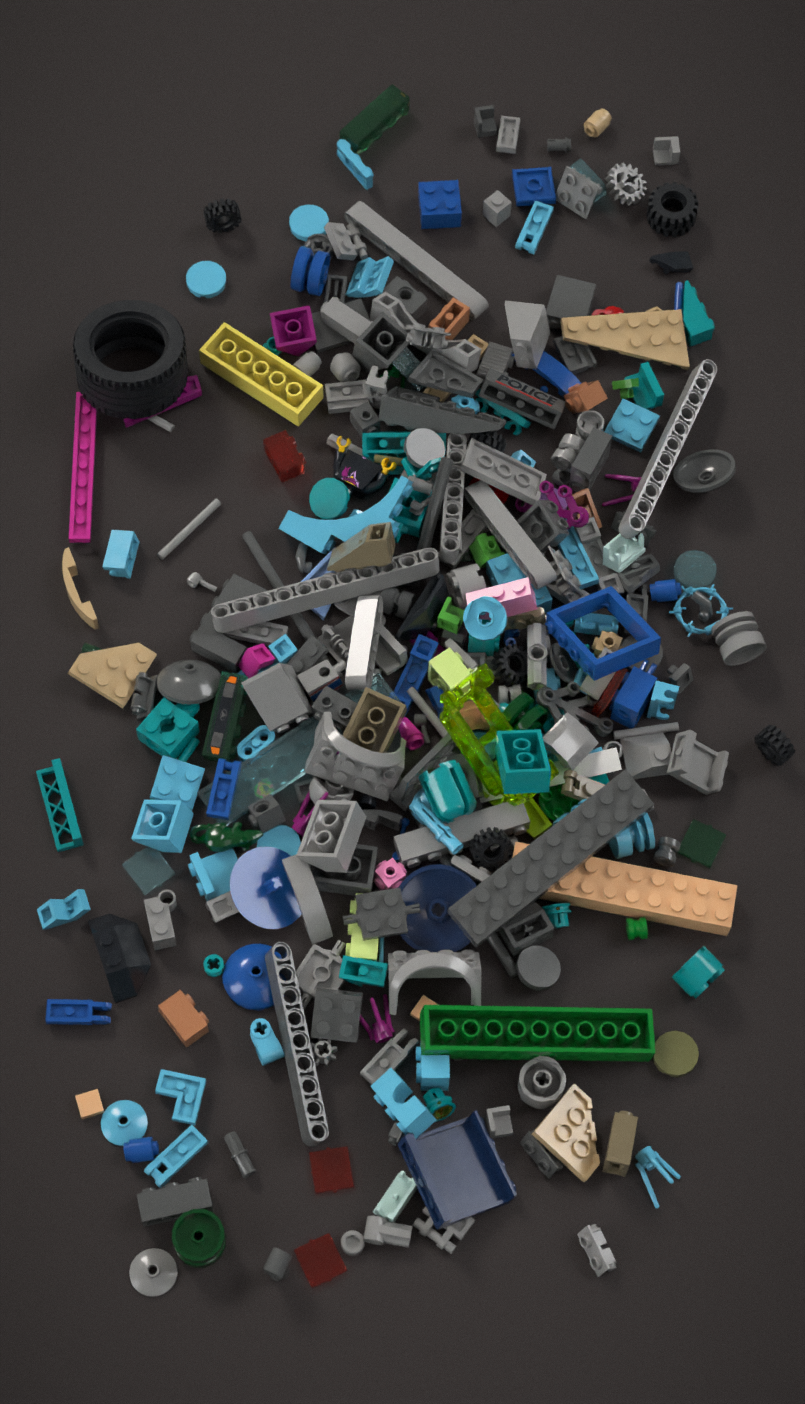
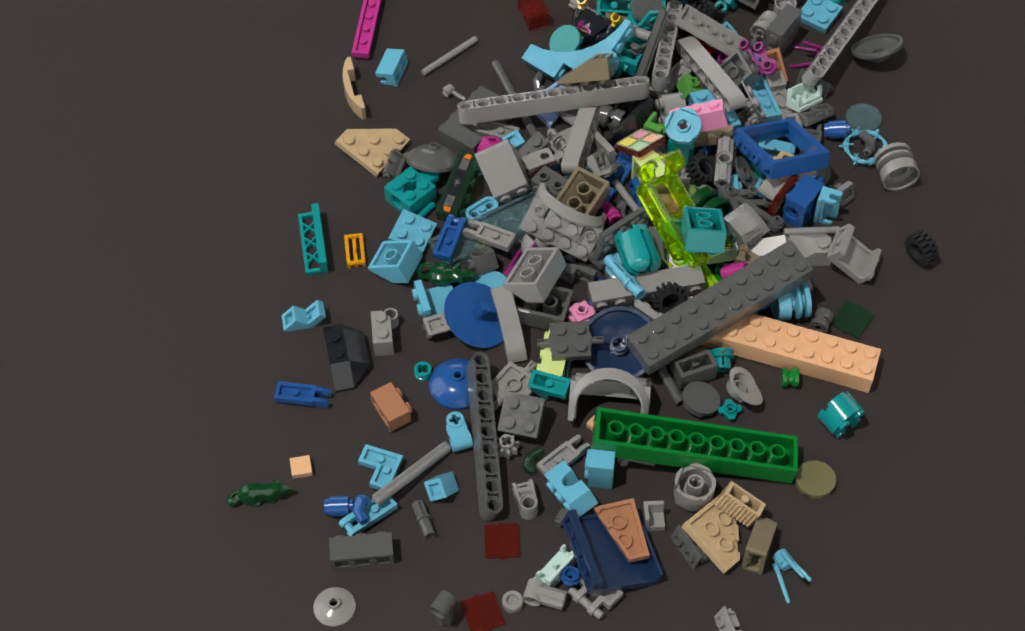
camera: 10 degrees right, 10 degrees down
medium azure dish [101,1100,148,1146] -> none
clear light blue piece [122,847,175,895] -> none
dark green wheel [172,1209,226,1268] -> none
magenta plant [360,994,394,1044] -> none
teal piece [423,1088,456,1122] -> none
none -> dark green animal [227,479,294,507]
none -> light orange tile [344,233,366,269]
none -> blue arm [352,494,370,525]
none -> light grey axle [372,442,451,505]
none -> medium azure panel [424,471,459,501]
none -> light grey hinge [462,219,516,252]
none -> light grey piece [512,479,538,520]
none -> clear green arm [522,446,543,475]
none -> blue plate [560,566,581,586]
none -> light grey bracket [587,148,621,178]
none -> nougat wing [593,498,650,563]
none -> tile [614,128,666,158]
none -> tan brick [715,481,766,527]
none -> teal plate [718,399,742,420]
none -> dark pink cone [720,262,748,279]
none -> light grey piece [726,366,763,406]

